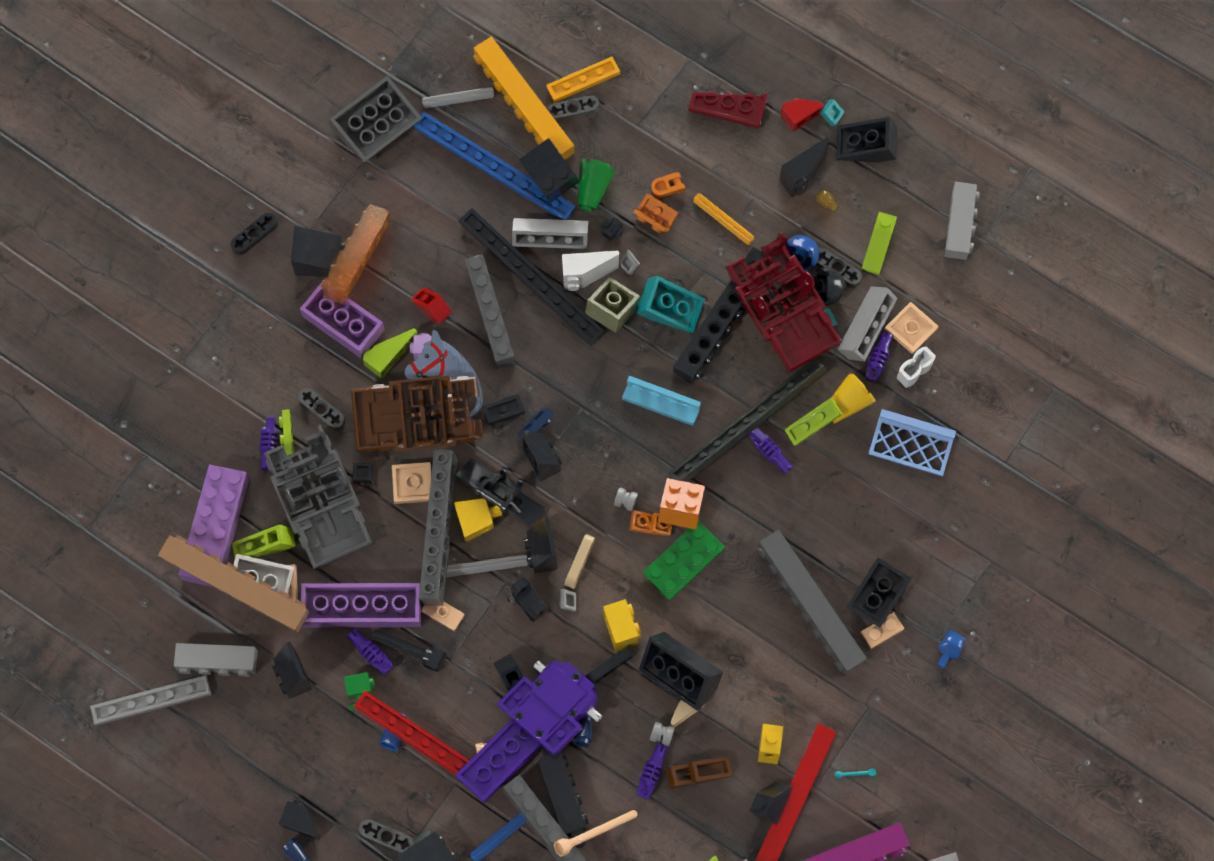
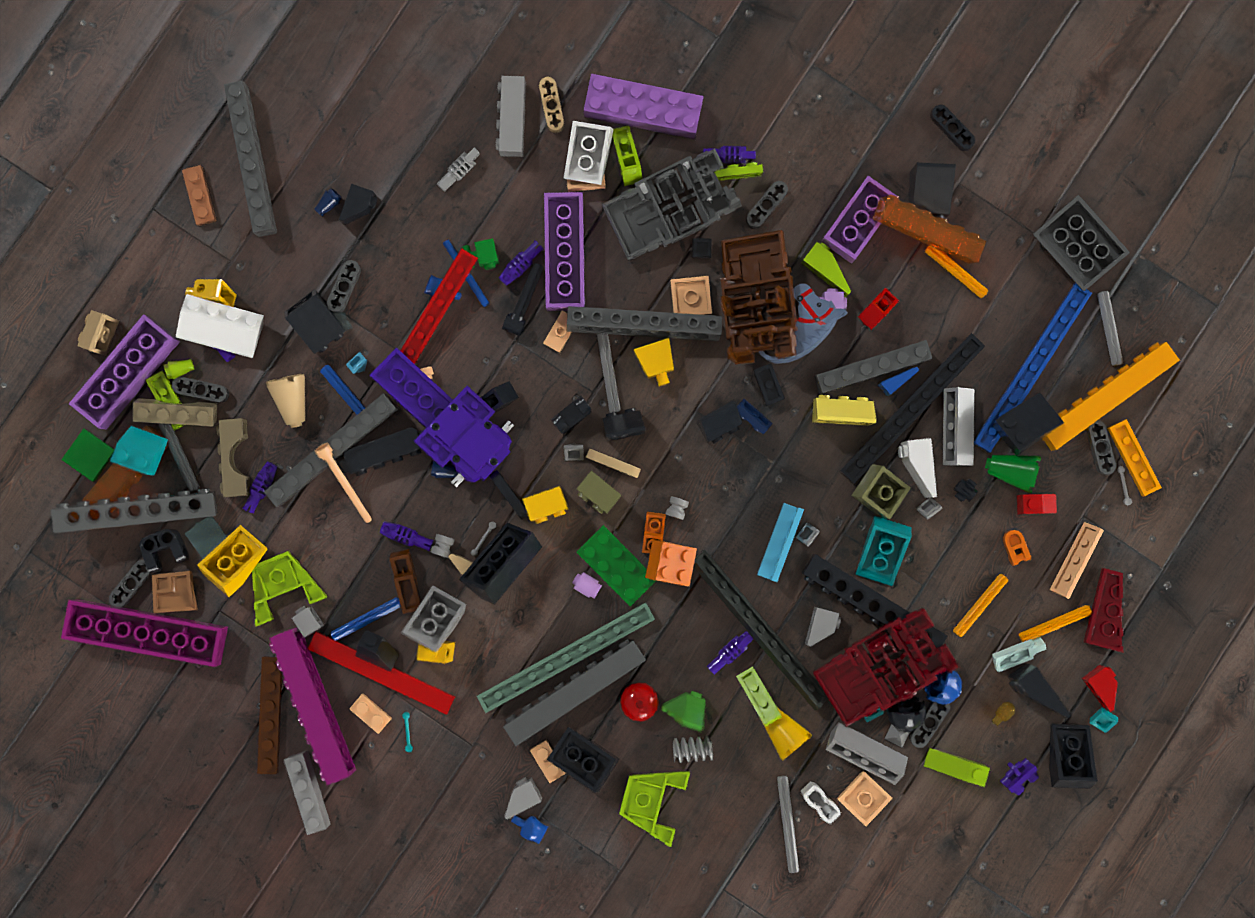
camera: 85 degrees right, 15 degrees up
light grey tile [90,675,212,726] -> none
medium nougat brick [158,535,309,633] -> none
black slope [272,641,312,699] -> none
black piece [455,458,546,527] -> none
orange bracket [633,193,679,233] -> none
dark purple hinge [865,332,893,383] -> none
light blue fence [868,409,956,476] -> none
light grey brick [944,182,979,260] -> none
none -> blue axle [331,597,401,641]
none -> medium azure slope [346,352,367,374]
none -> light nougat plate [349,694,392,734]
none -> light grey slope [402,586,466,652]
none -> light grey hinge [437,148,480,192]
none -> blue bar [443,240,490,307]
none -> light grey hinge [471,521,496,557]
none -> sand green plate [477,602,655,713]
none -> light grey slope [505,777,542,820]
none -> tan beam [539,77,564,133]
none -> lavender brick [572,572,602,598]
none -> olive brick [577,471,622,514]
none -> lime wing [619,771,690,847]
none -> red cylinder [620,683,659,722]
none -> bright green wedge [661,691,706,731]
none -> light grey piece [673,736,713,763]
none -> light grey axle [777,775,799,873]
none -> light grey slope [795,523,820,547]
none -> light grey slope [805,607,841,646]
none -> light yellow slope [812,395,876,426]
none -> blue slope [878,367,919,396]
none -> light grey slope [884,724,910,747]
none -> light orange axle [925,243,988,298]
none -> light aqua hinge [992,637,1046,672]
none -> dark purple hips [1000,758,1039,795]
none -> red slope [1017,494,1057,514]
none -> light orange axle [1019,605,1092,642]
none -> light nougat plate [1050,522,1104,599]
none -> light grey hinge [1117,466,1132,505]

